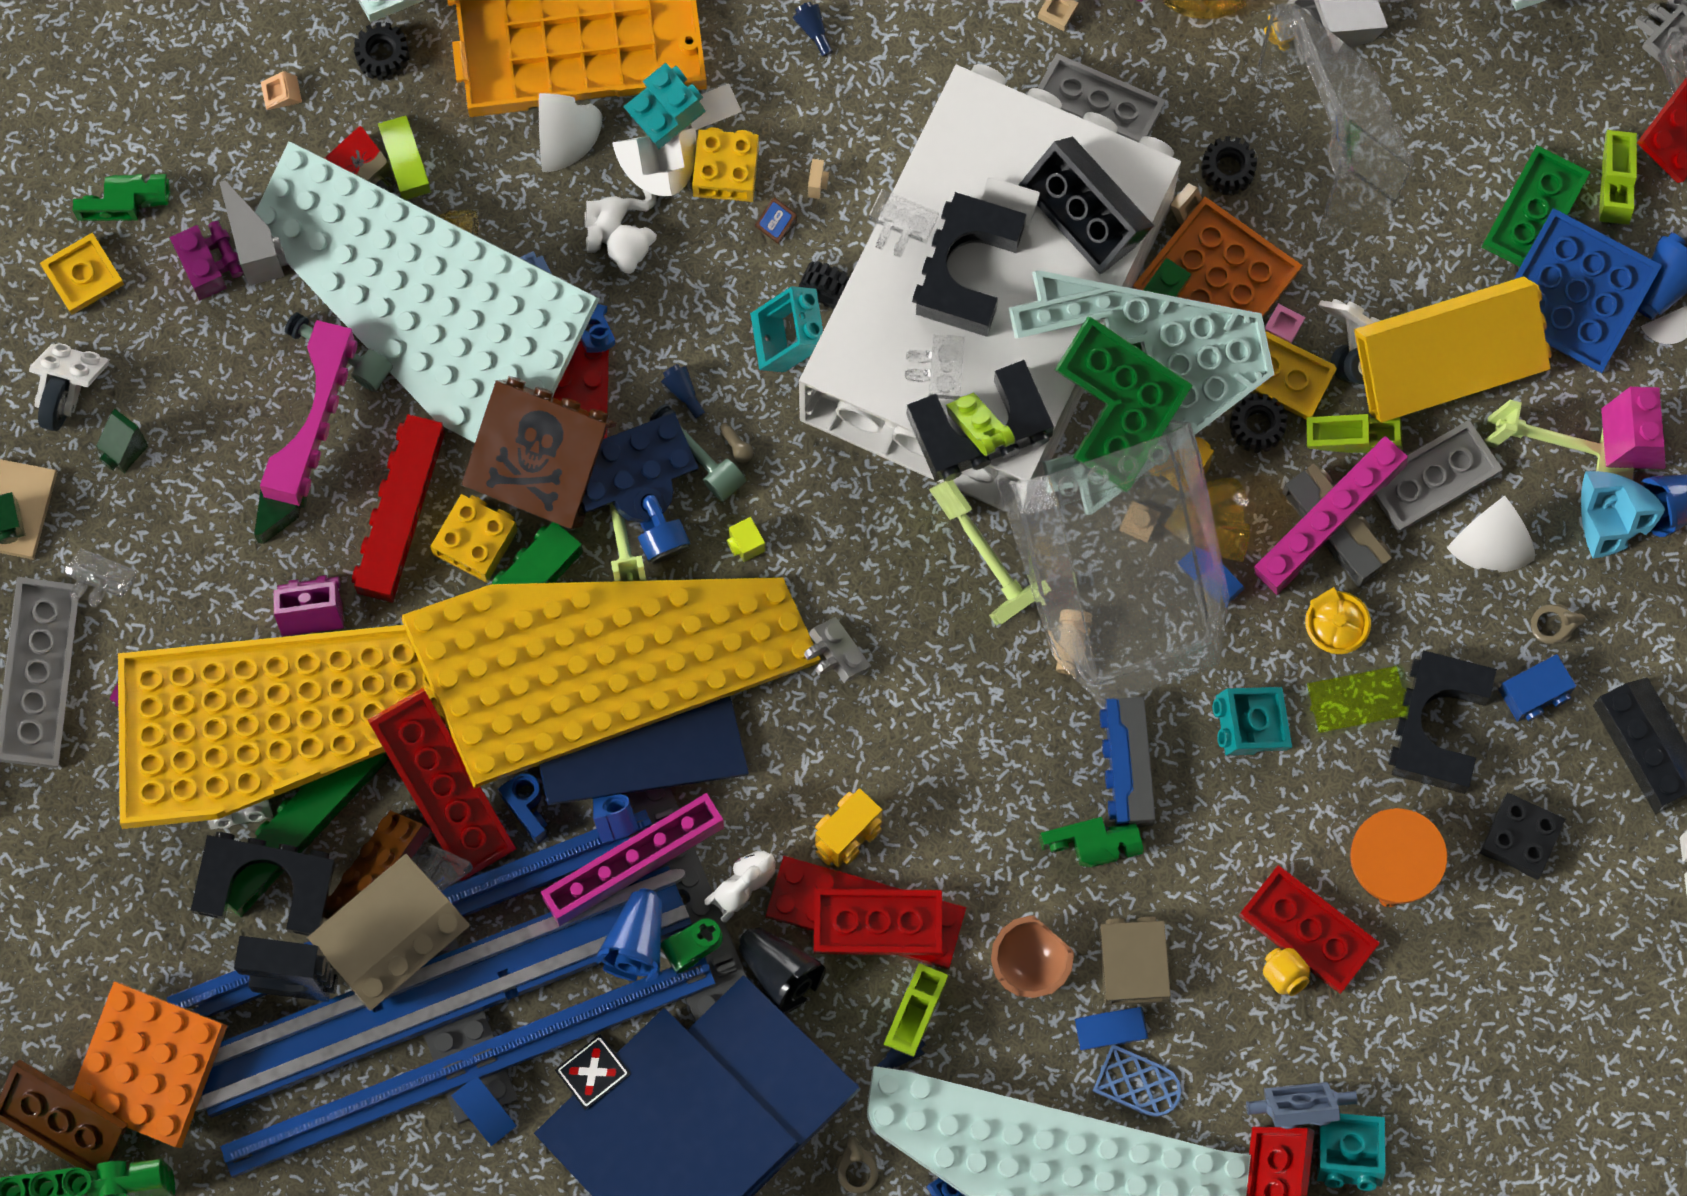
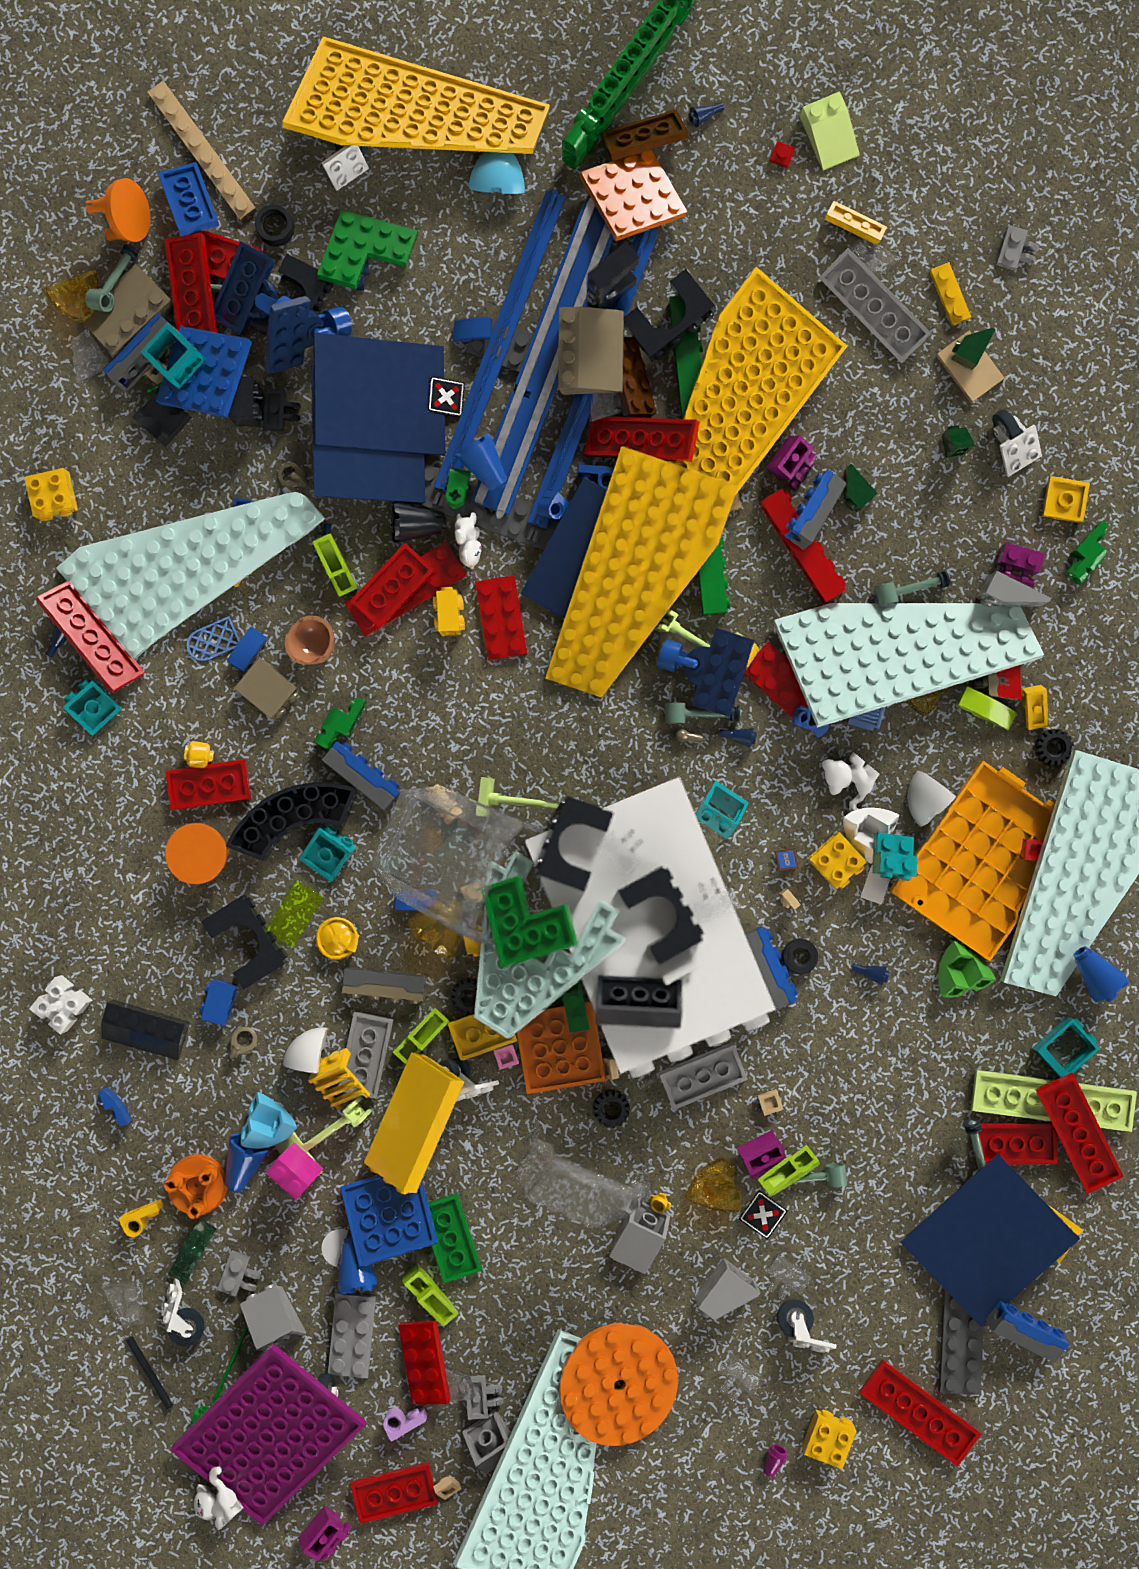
camera: 135 degrees right, 15 degrees up
clear hinge [65,548,137,607] -> none
dark pink arch [260,320,357,506] -> none
light nougat slope [261,71,302,110] -> none
yellow brick [430,494,518,583] -> none
reddish brown panel [461,376,617,529] -> none
dark pink brick [541,793,724,927] -> none
neon yellow plate [726,517,766,562] -> none
black tyre [799,261,850,310] -> none
light grey hinge [804,617,871,683] -> none
lime plate [946,392,1015,456] -> none
sand blue plate [1246,1082,1357,1129] -> none
dark pink arch [1254,436,1408,595] -> none
black brick [1479,792,1566,880] -> none
none -> black brick [226,782,357,861]
none -> yellow plate [308,1048,370,1110]
none -> red plate [475,575,527,661]
none -> piece [745,926,798,1011]
none -> black tyre [782,938,819,975]
none -> piece [784,469,847,550]
none -> yellow plate [1021,685,1048,730]

